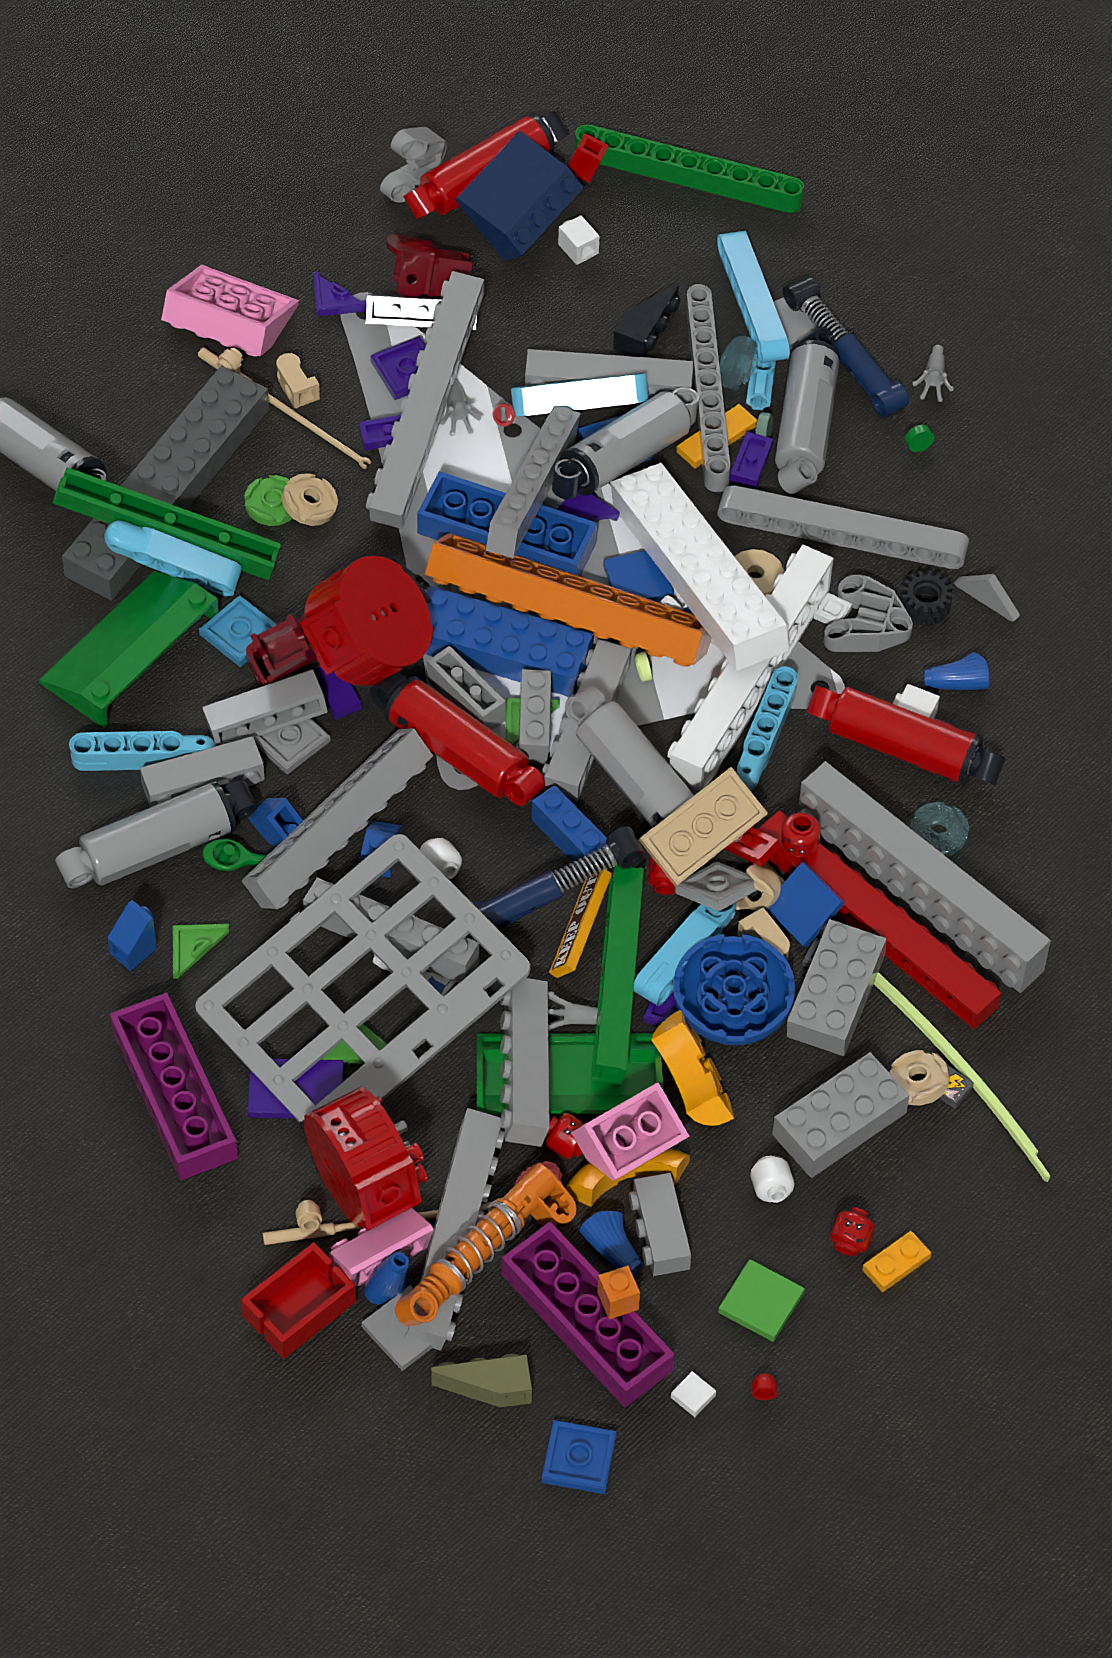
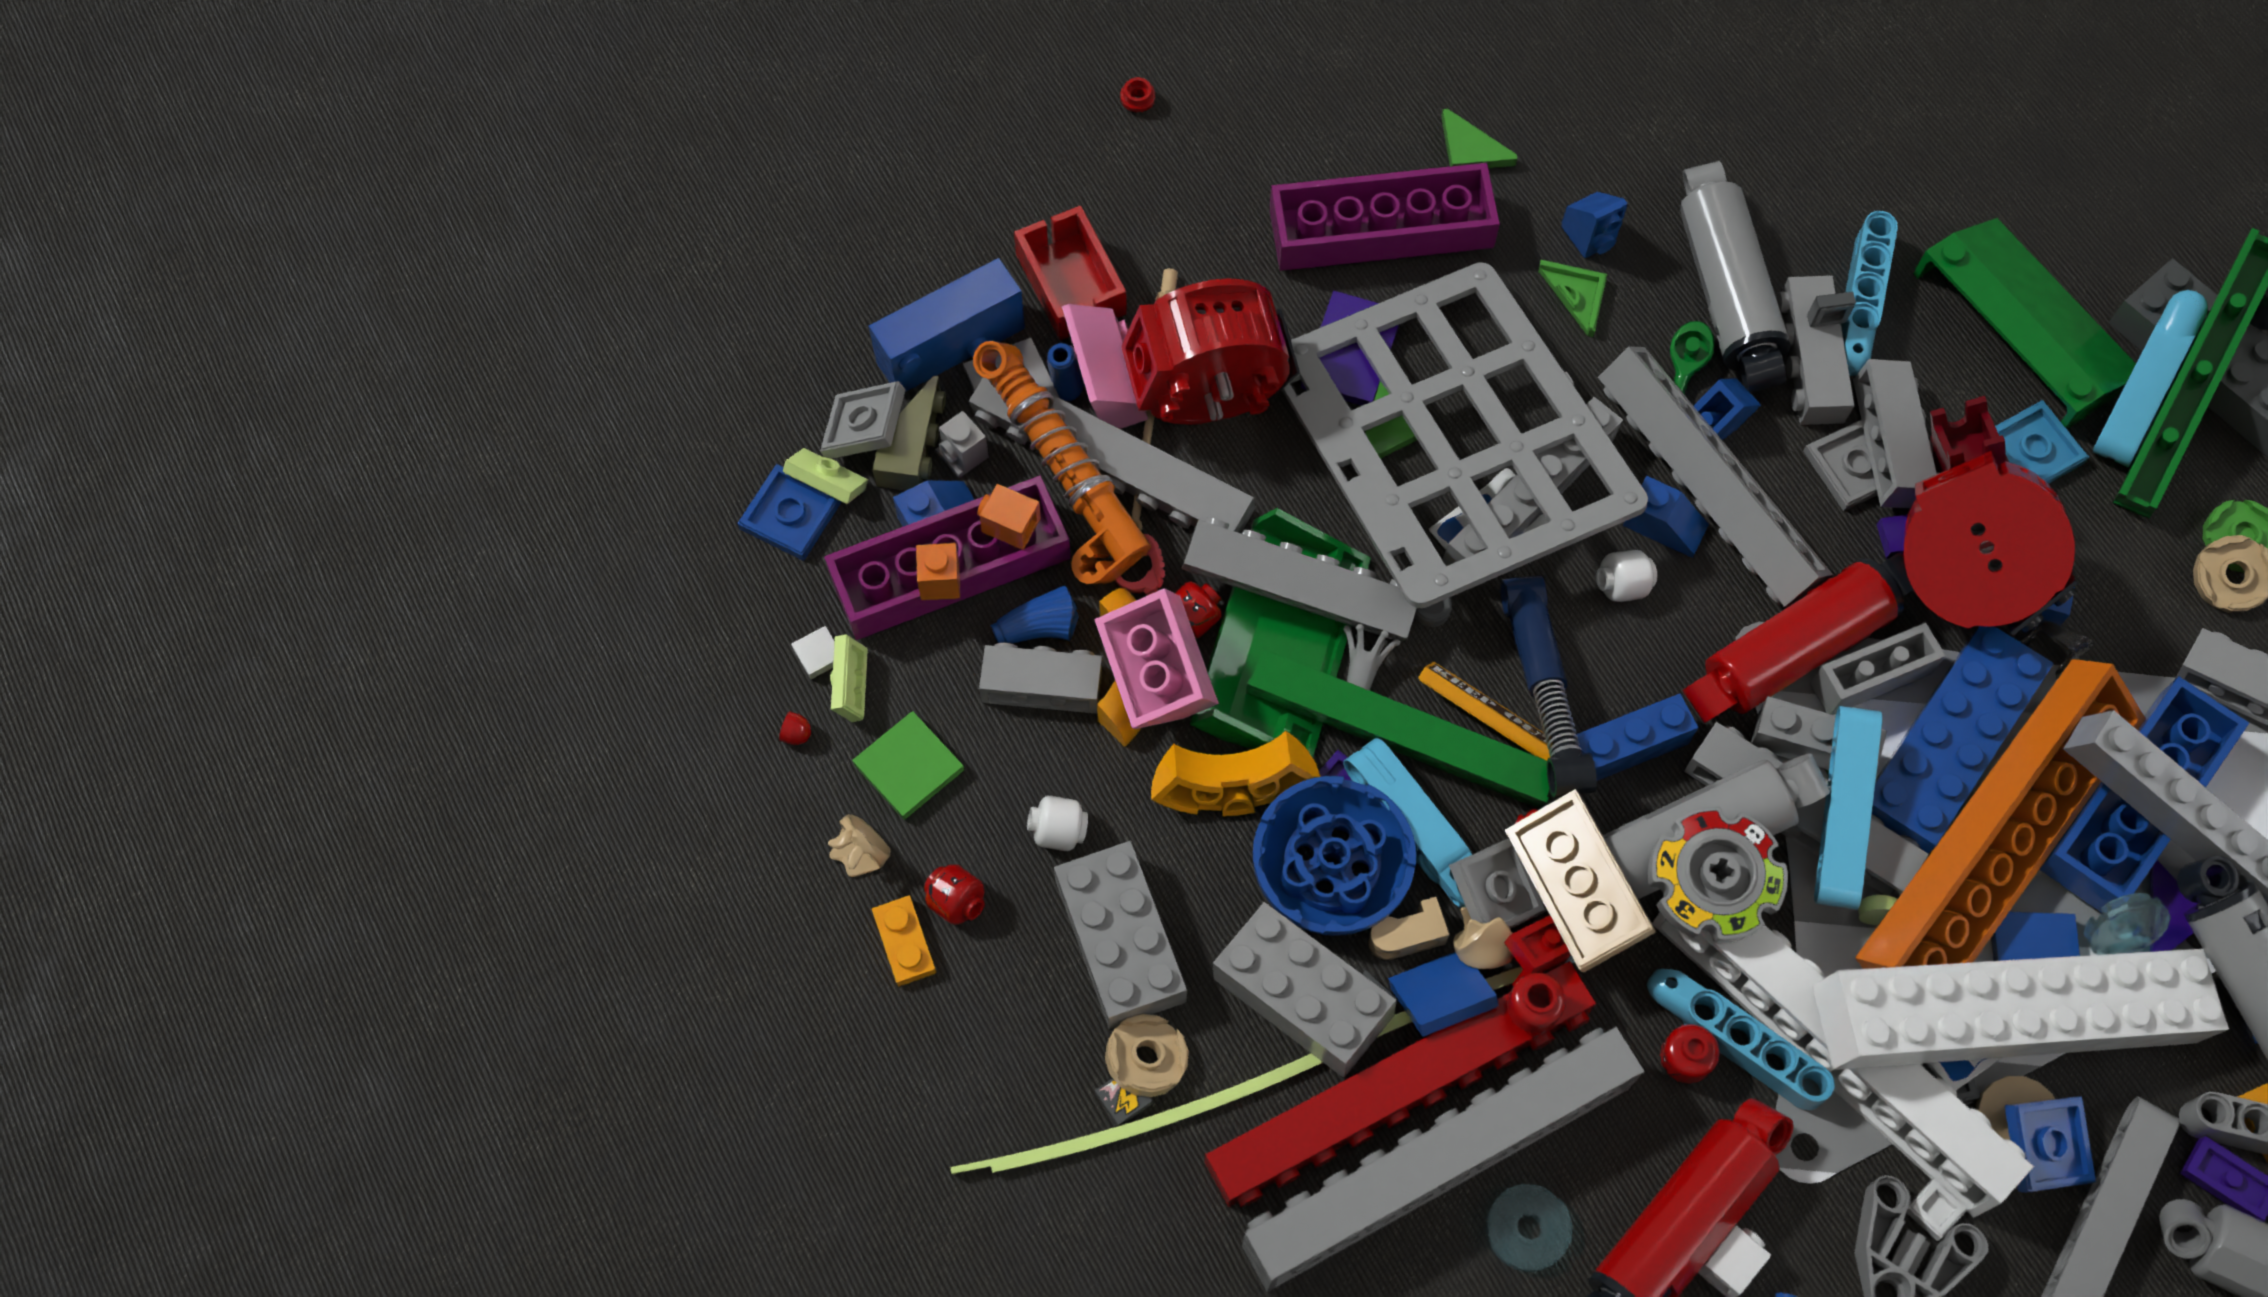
camera: 110 degrees right, 10 degrees up
none -> yellowish green plate [783,448,868,504]
none -> light grey tile [820,381,906,459]
none -> tan piece [828,814,891,877]
none -> yellowish green plate [830,634,868,722]
none -> blue brick [869,258,1025,392]
none -> blue slope [893,481,975,527]
none -> light grey brick [936,411,989,478]
none -> orange brick [977,484,1041,550]
none -> red plate [1120,77,1155,112]
none -> bright green tile [1441,109,1518,168]
none -> light grey piece [1648,807,1788,943]
none -> red head [1660,1024,1720,1084]
none -> dark grey tile [1807,292,1856,327]
none -> medium azure beam [1814,706,1882,910]
none -> blue tile [2004,1096,2096,1192]
none -> clear light blue tile [2084,893,2171,955]

